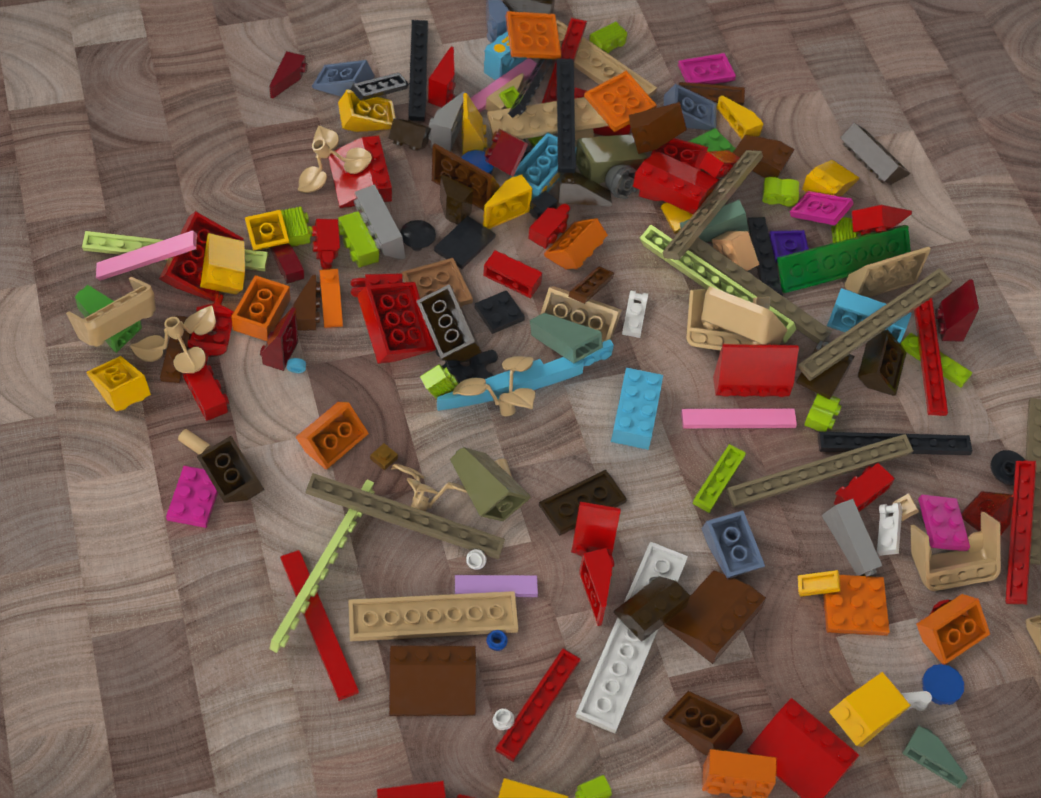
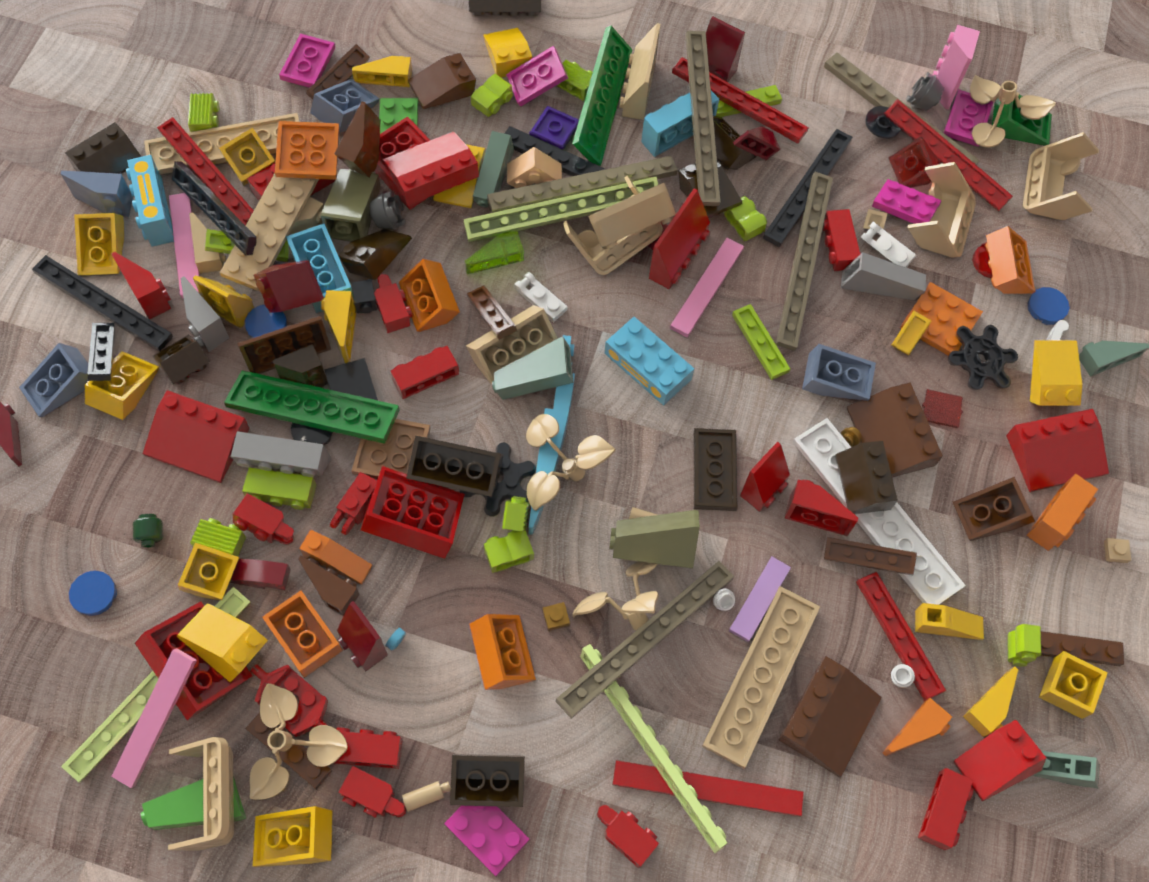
camera: 55 degrees left, 10 degrees up
tan plant [298,126,372,193] -> none
black plate [474,290,525,334] -> none
blue plate [487,630,508,651] -> none
orange plate [505,11,561,59] -> none
black plate [556,59,576,173] -> none
dark tan plate [662,150,763,260] -> none
red brick [699,150,740,178] -> none
red slope [852,205,912,236] -> none
none -> blue tile [69,570,117,616]
none -> yellow slope [74,213,124,276]
none -> dark green head [132,514,163,548]
none -> yellow brick [219,127,275,186]
none -> green plate [224,370,400,444]
none -> red hinge [338,766,406,818]
none -> clear neon green slope [465,231,524,275]
none -> lime brick [484,530,534,573]
none -> red hinge [597,805,659,869]
none -> dark red slope [733,126,781,160]
none -> reddish brown plate [824,537,917,576]
none -> pearl gold plate [841,427,861,447]
none -> orange slope [883,698,952,756]
none -> yellow slope [915,603,984,640]
none -> clear red piece [922,389,963,428]
none -> black plate [948,325,1018,390]

